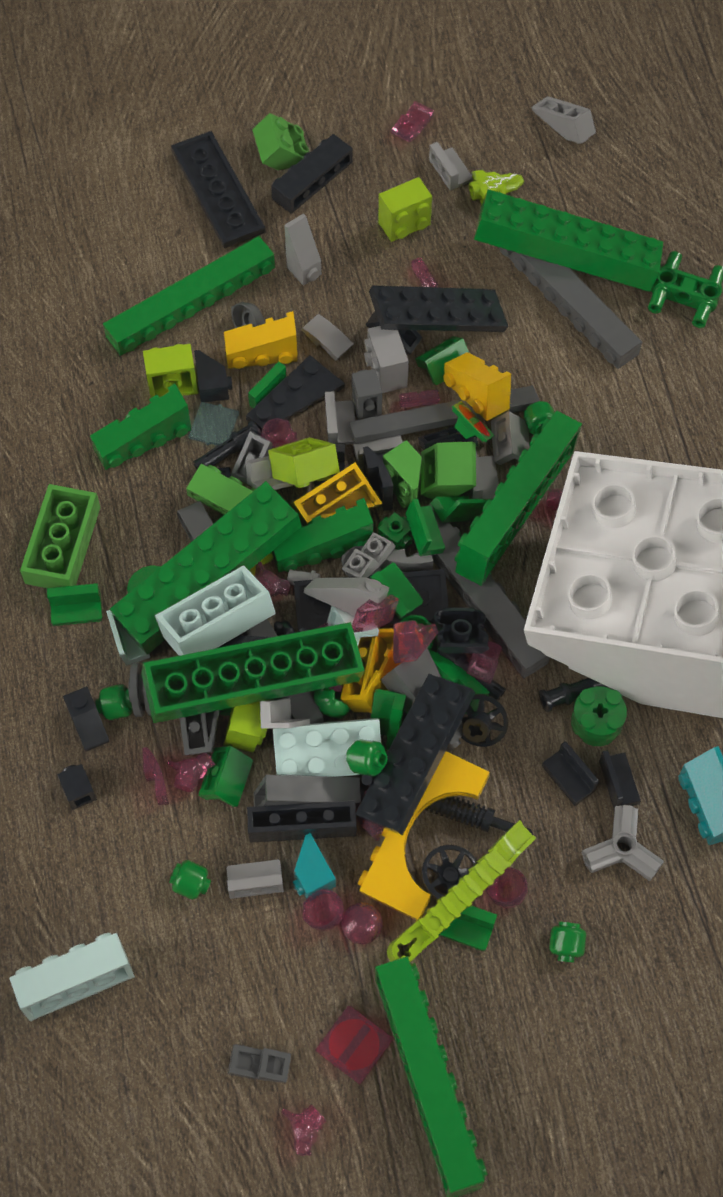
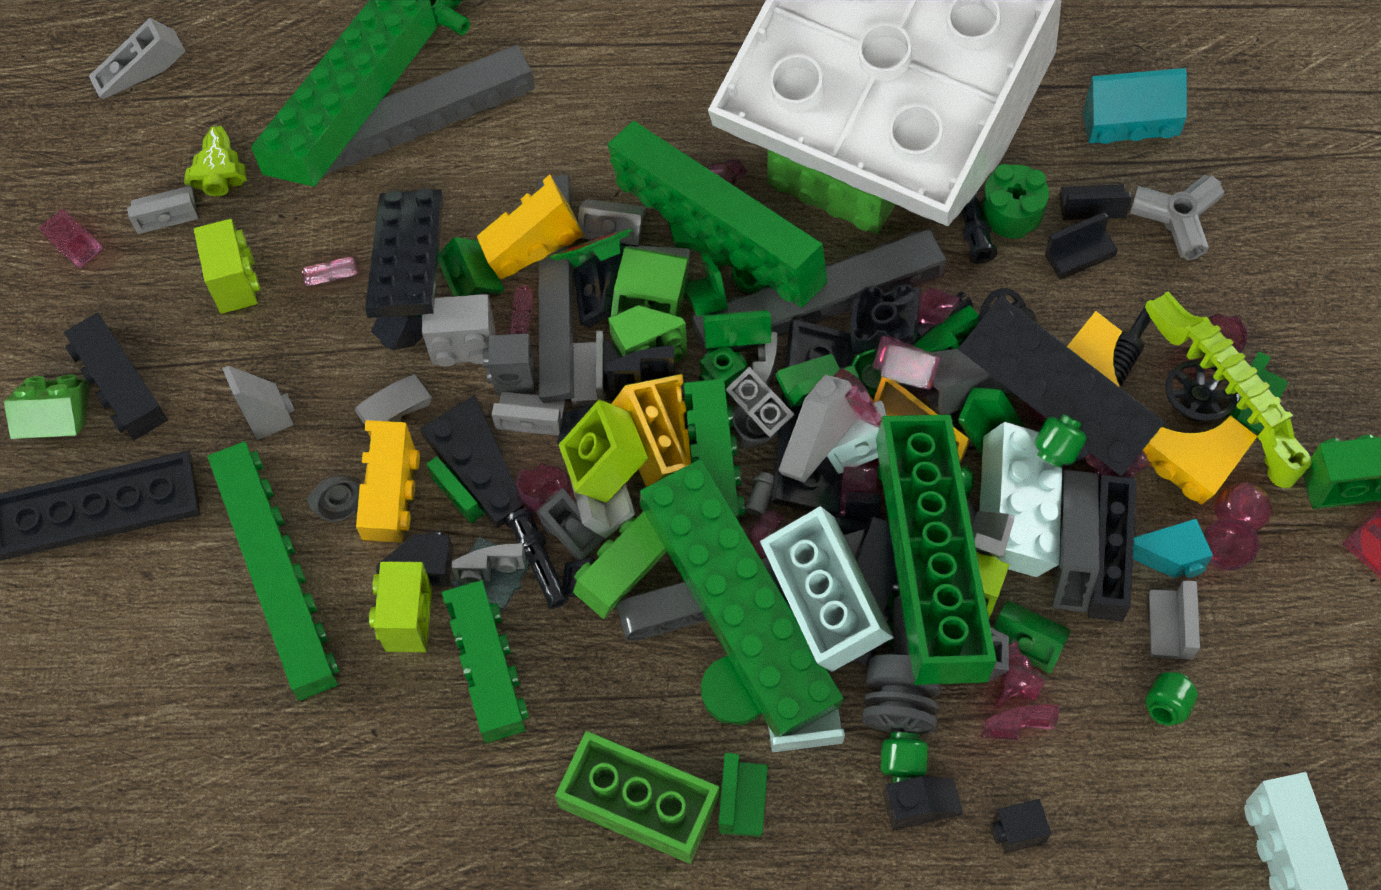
camera: 75 degrees left, 0 degrees up
green head [523,401,555,435] -> none
green head [549,921,587,963] -> none
none -> light grey slope [452,543,526,584]

